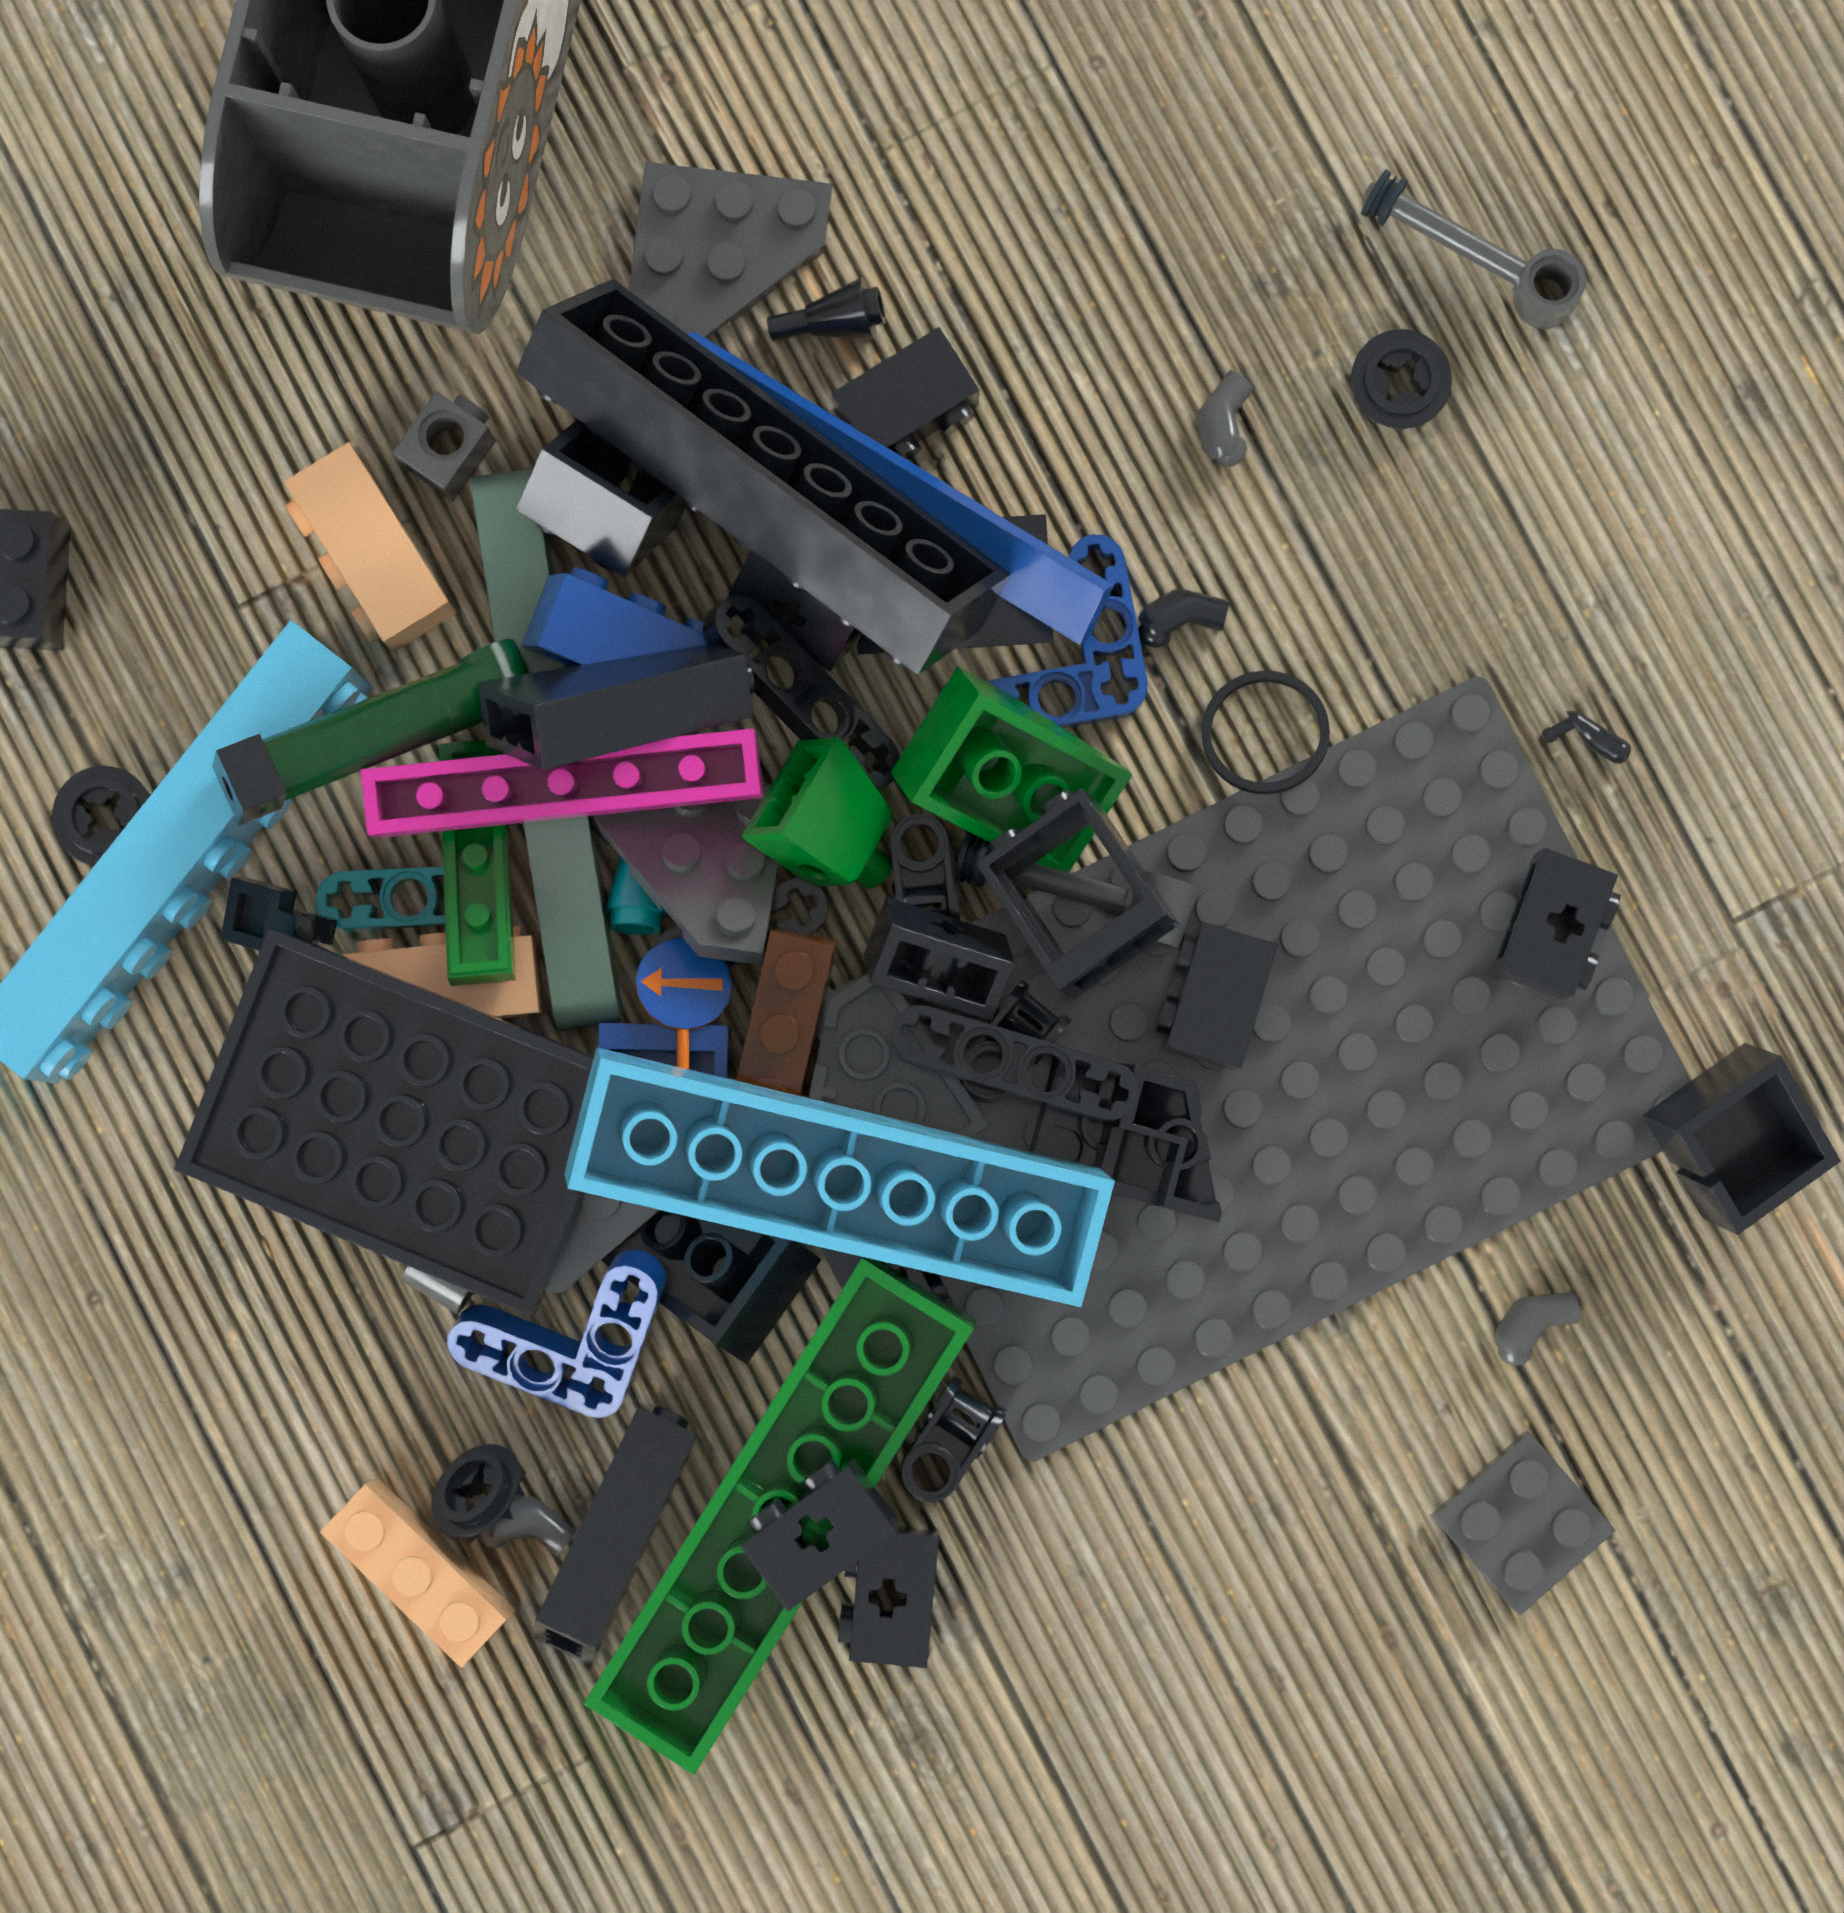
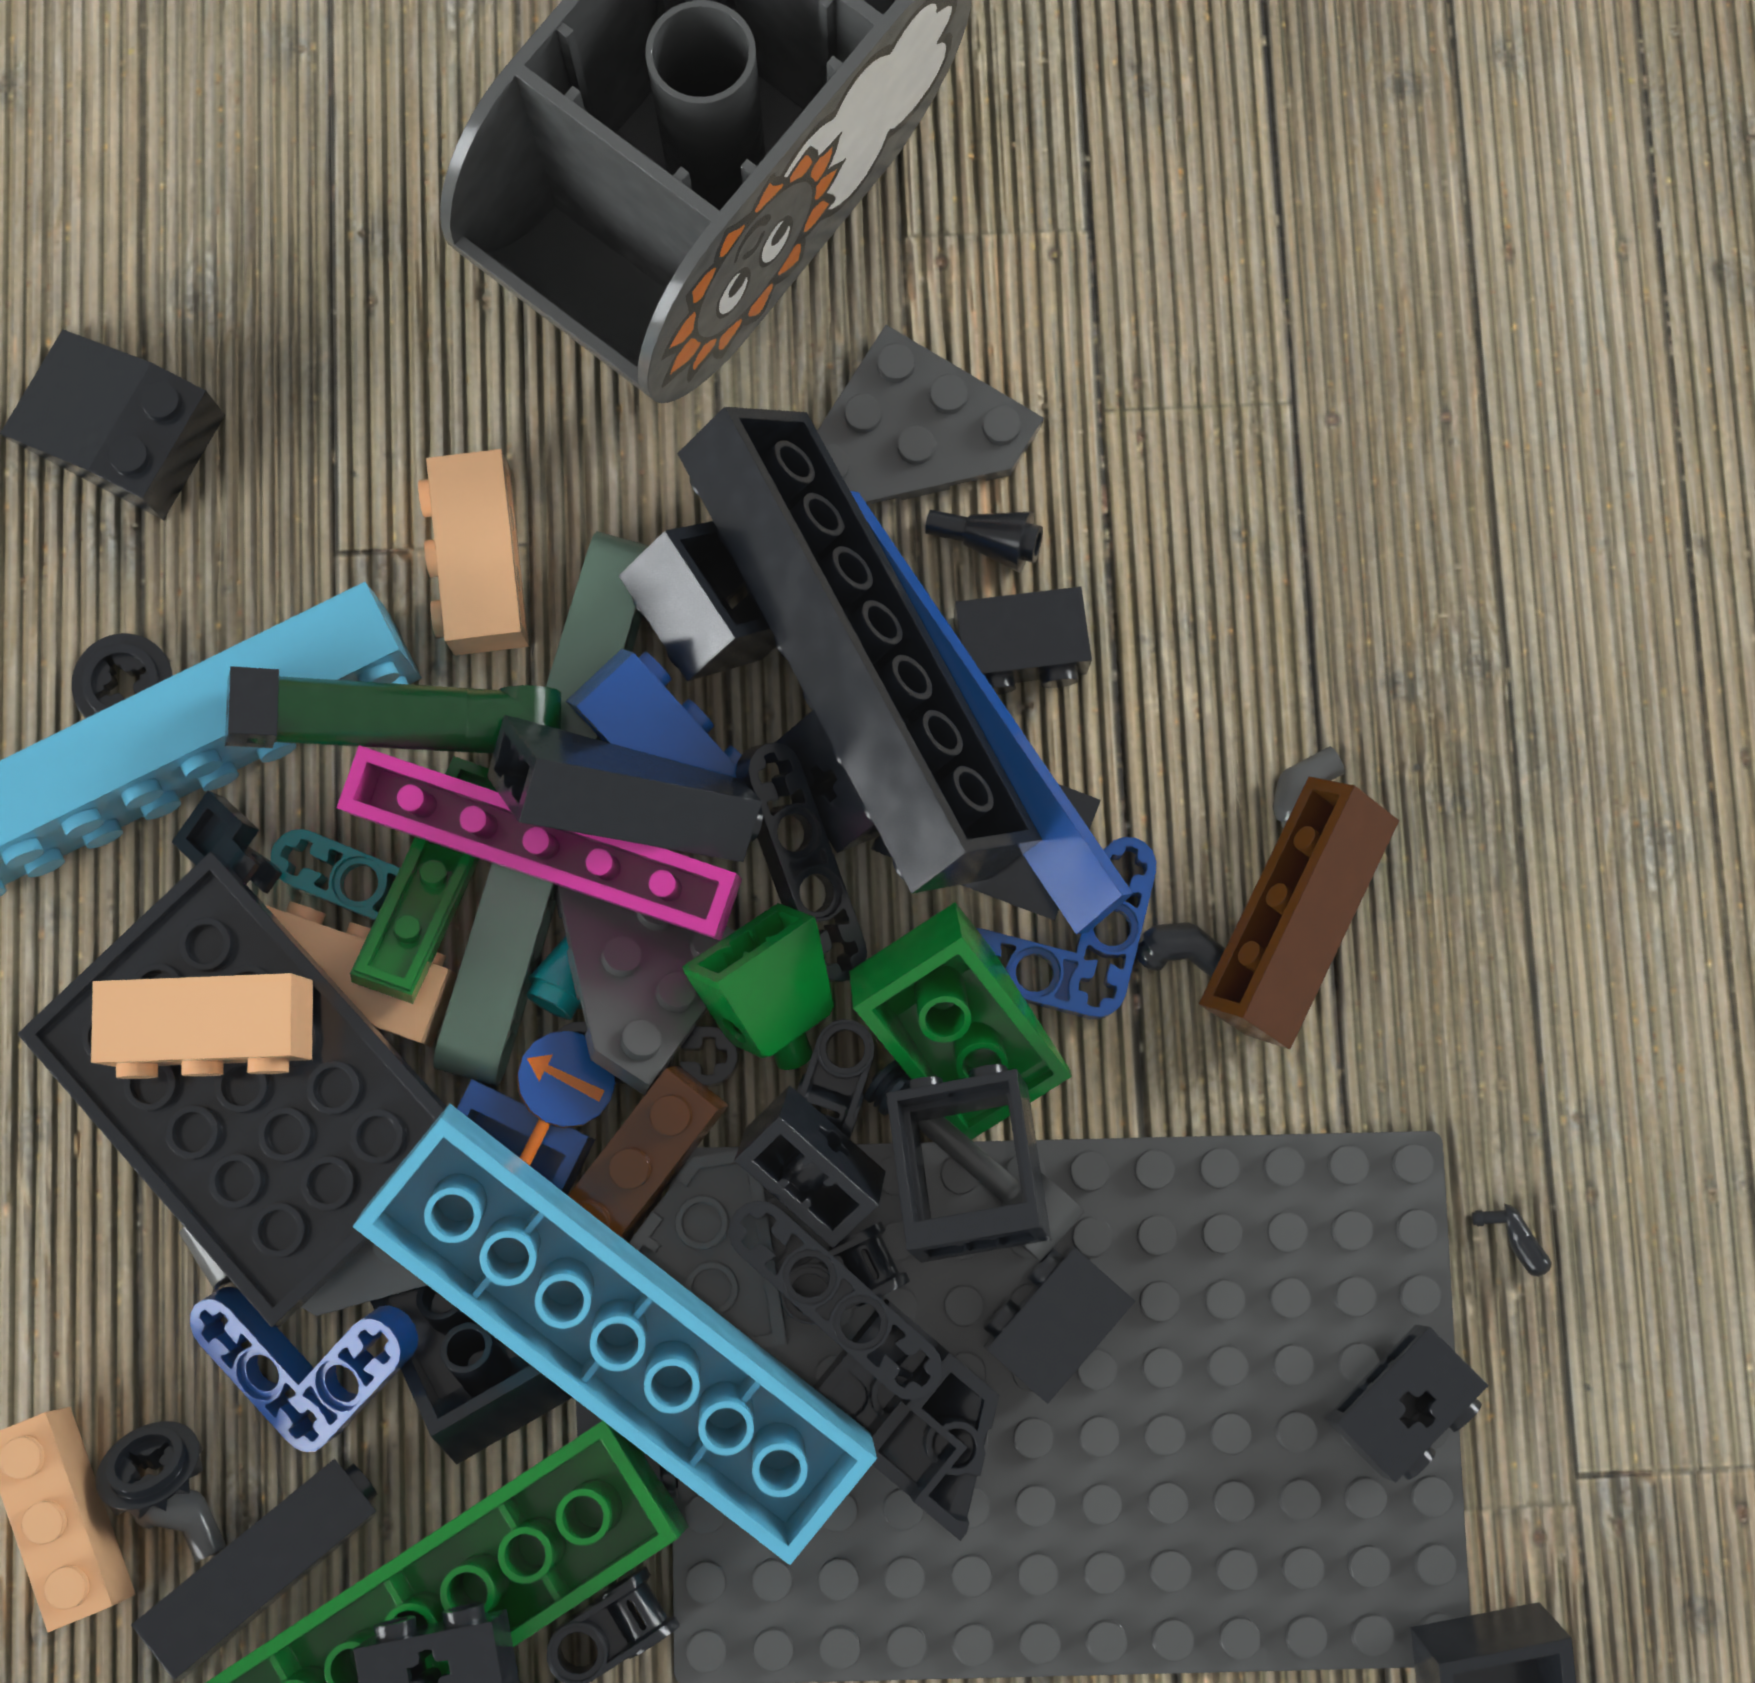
camera: 20 degrees right, 5 degrees down
dark grey brick [392,391,496,502] -> none
black piece [1202,671,1330,794] -> none
black gear [1350,329,1452,432] -> none
dark grey piece [1361,169,1586,329] -> none
none -> light nougat brick [91,973,313,1079]
none -> reddish brown brick [1199,776,1399,1049]

